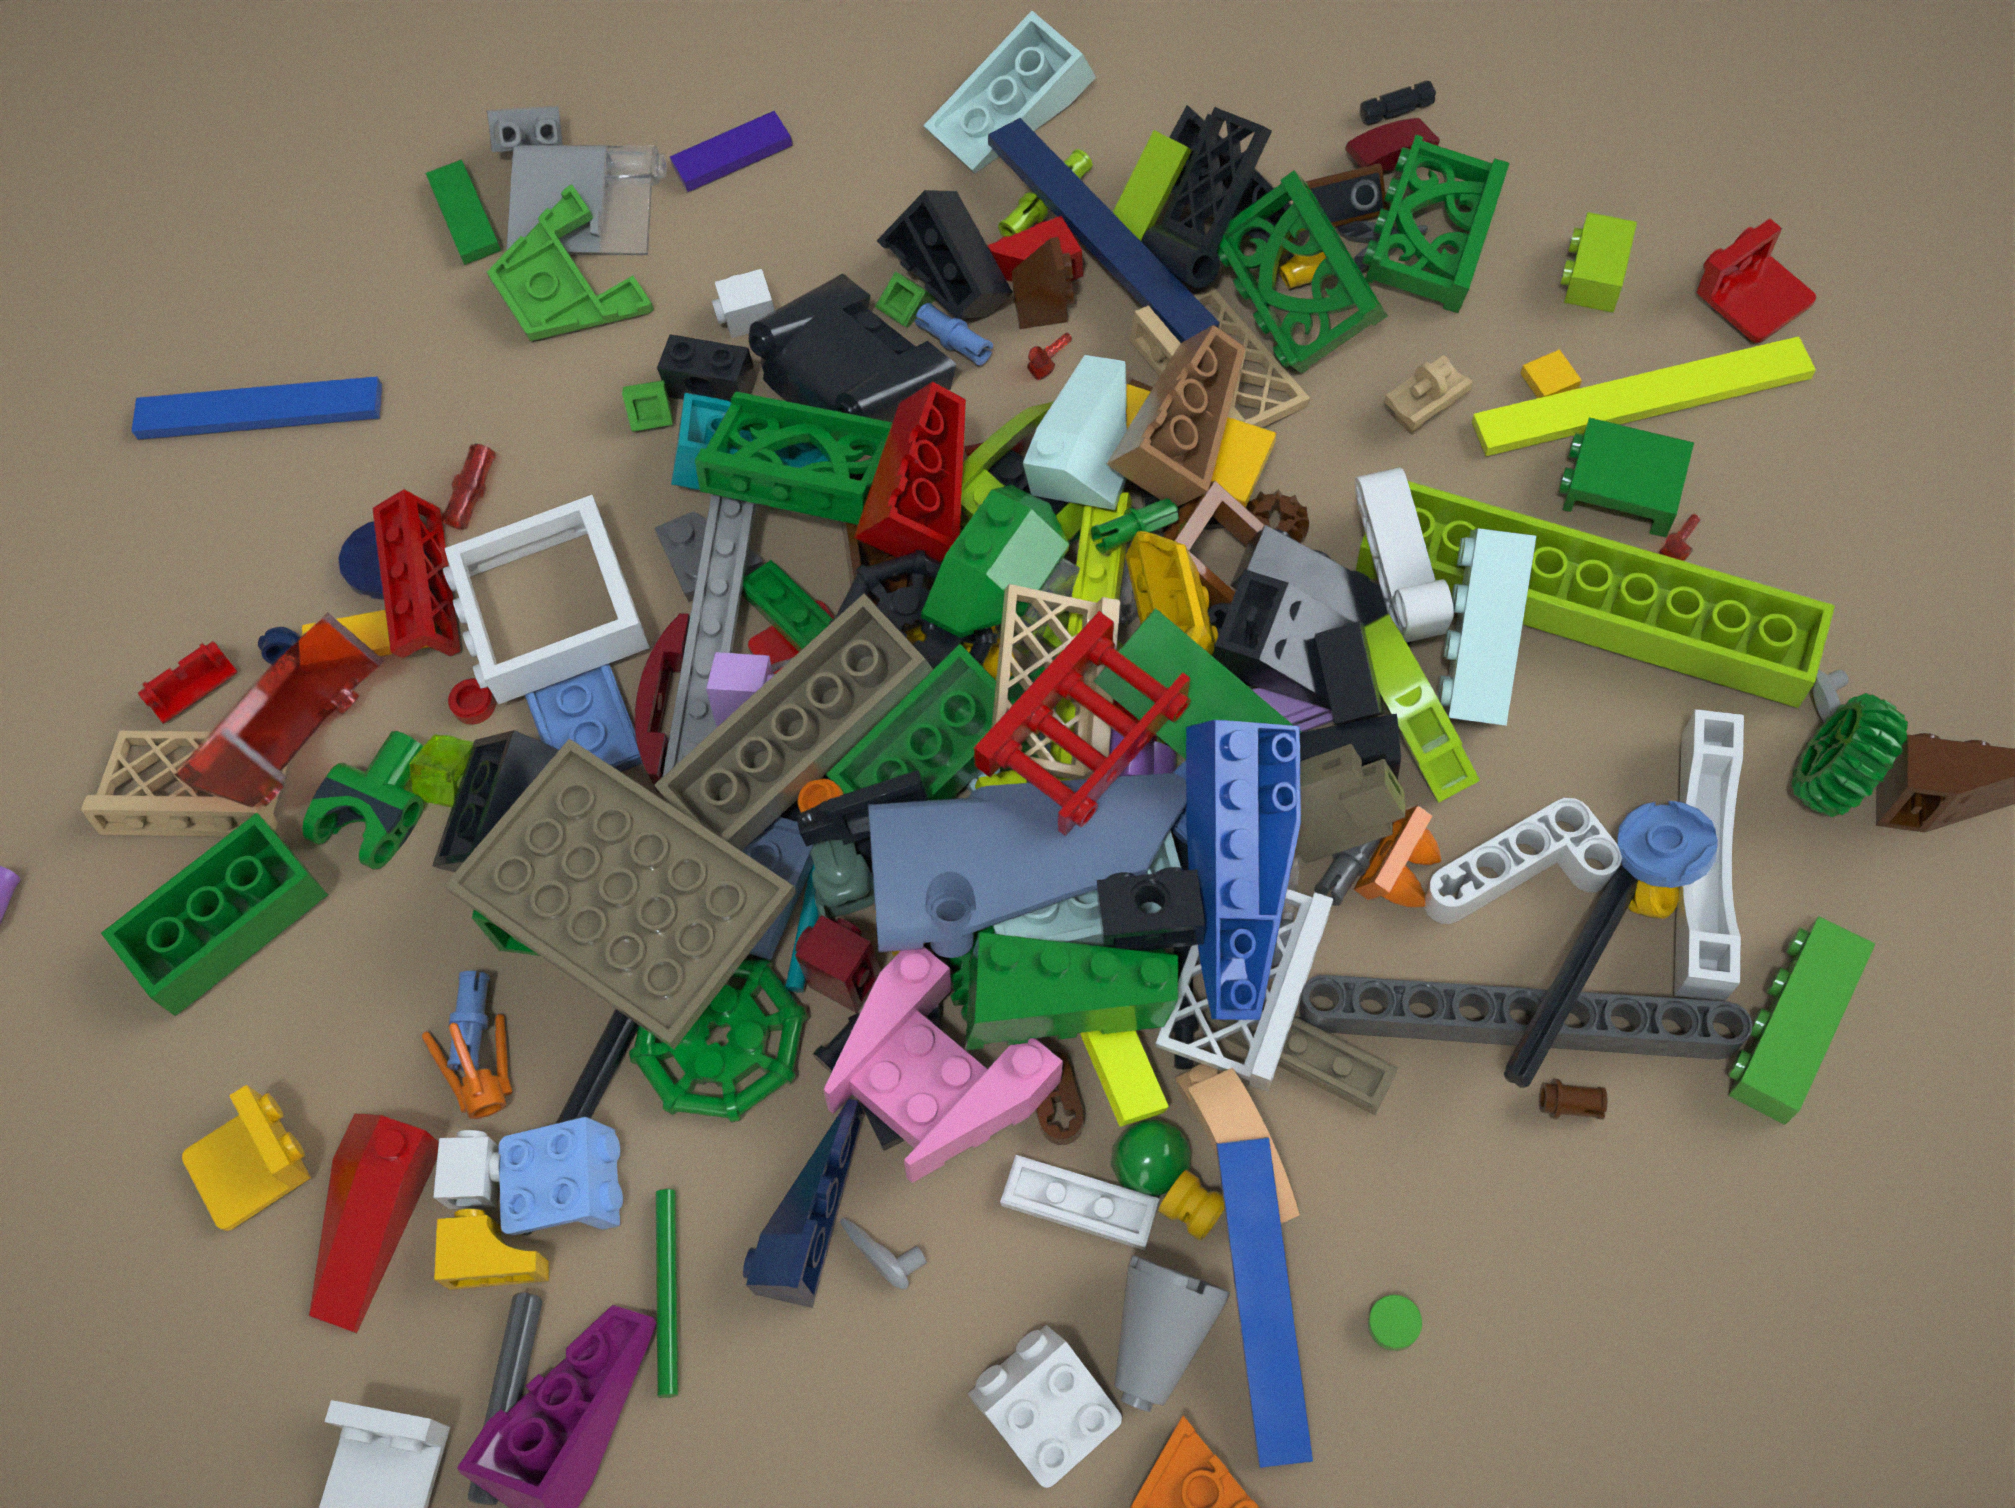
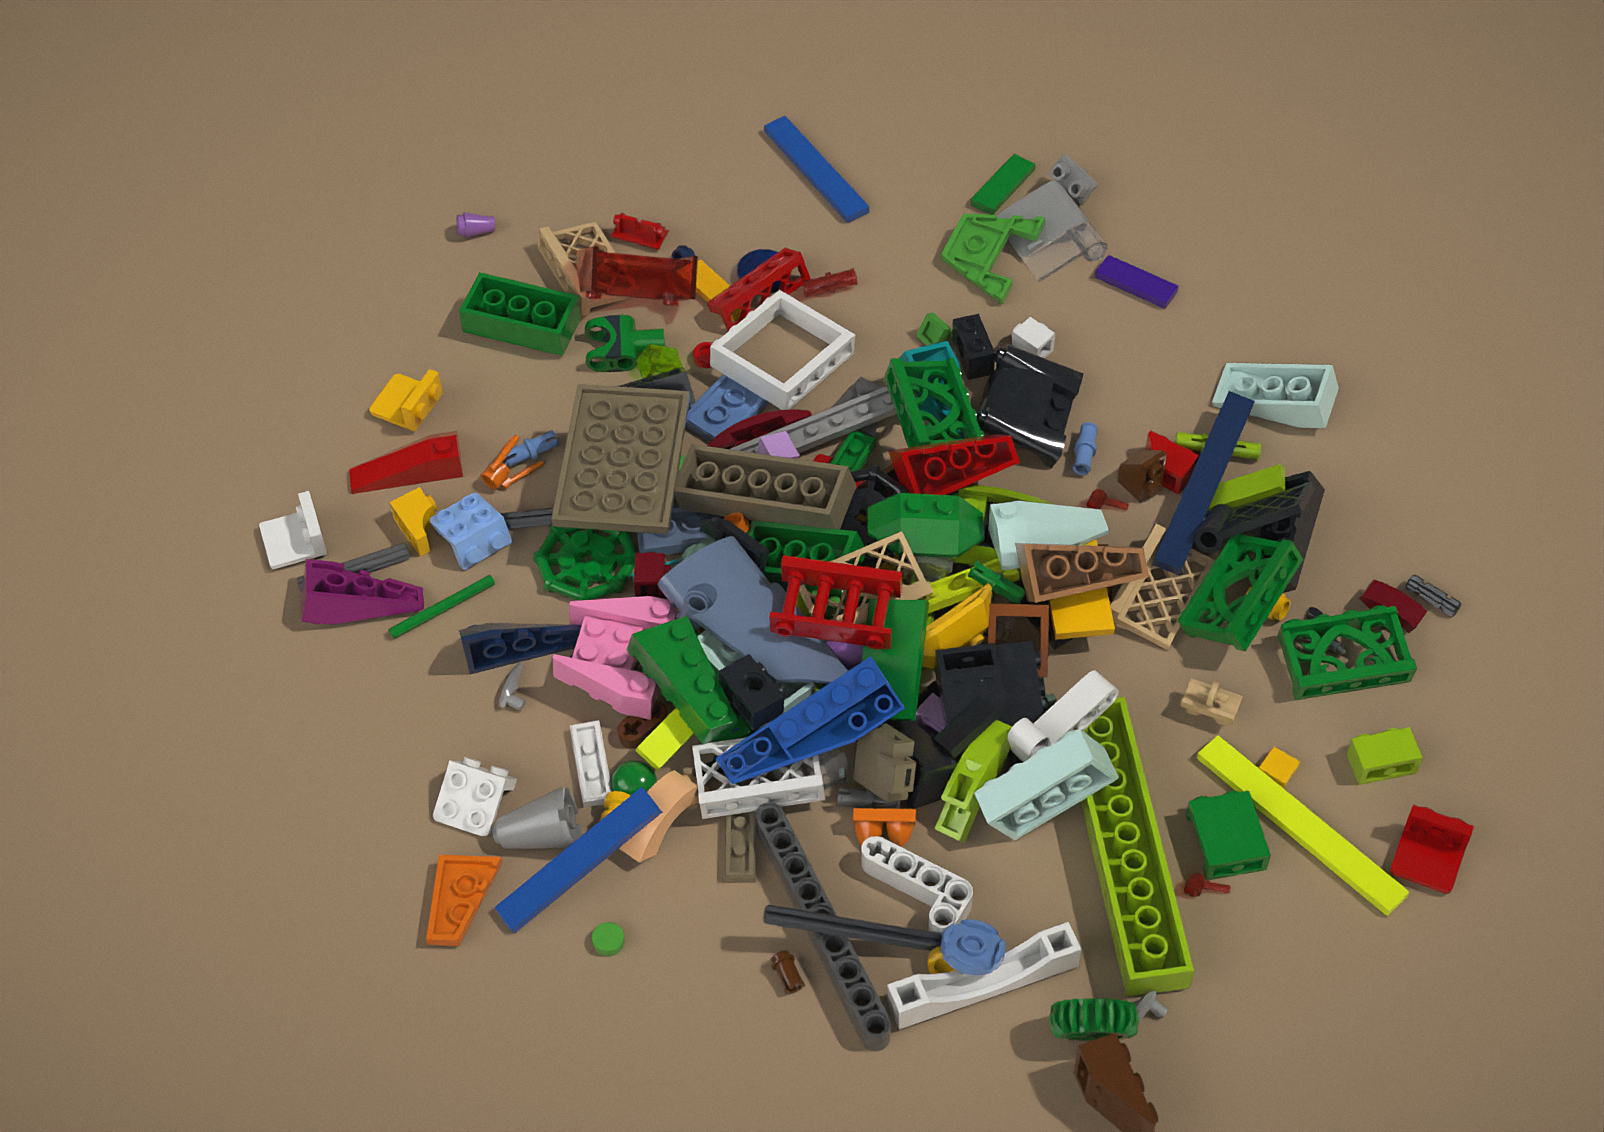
camera: 55 degrees right, 10 degrees down
white brick [433,1130,501,1209] -> none
bright green slope [875,271,936,328] -> none
black wedge [877,190,1013,318] -> none
reddish brown gear [1246,489,1310,543] -> none
slope [1306,164,1387,227] -> none
bright green brick [1728,916,1875,1125] -> none

